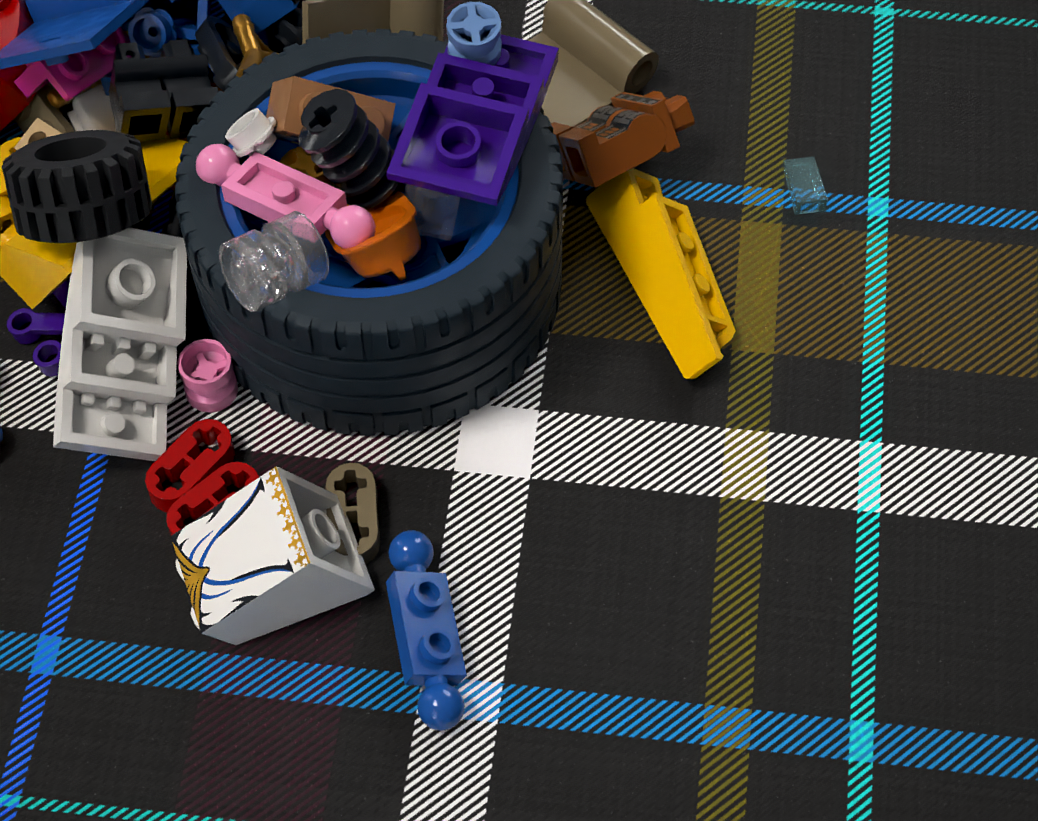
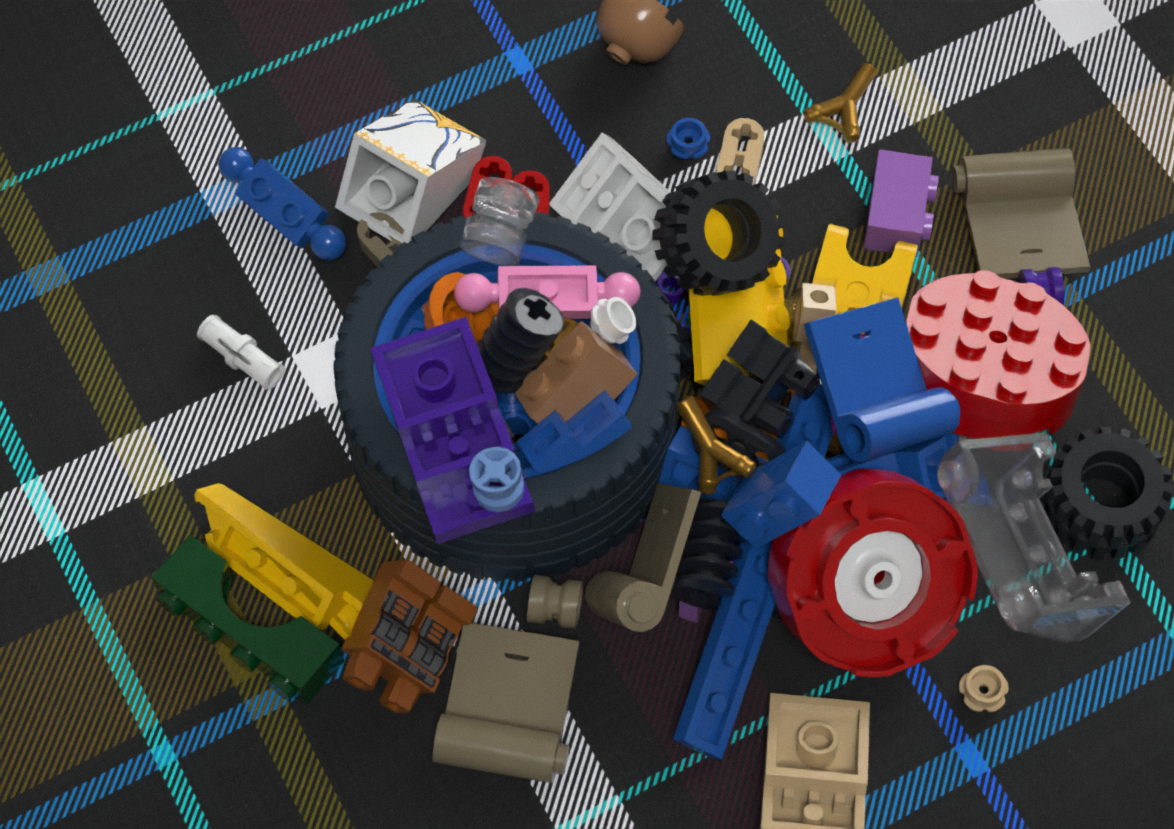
camera: 145 degrees right, 5 degrees up
blue plate [128,7,177,57] -> none
clear light blue piece [783,157,828,215] -> none
none -> dark green arch [151,535,344,706]
none -> white pin [197,315,285,390]
none -> blue slope [517,390,633,473]

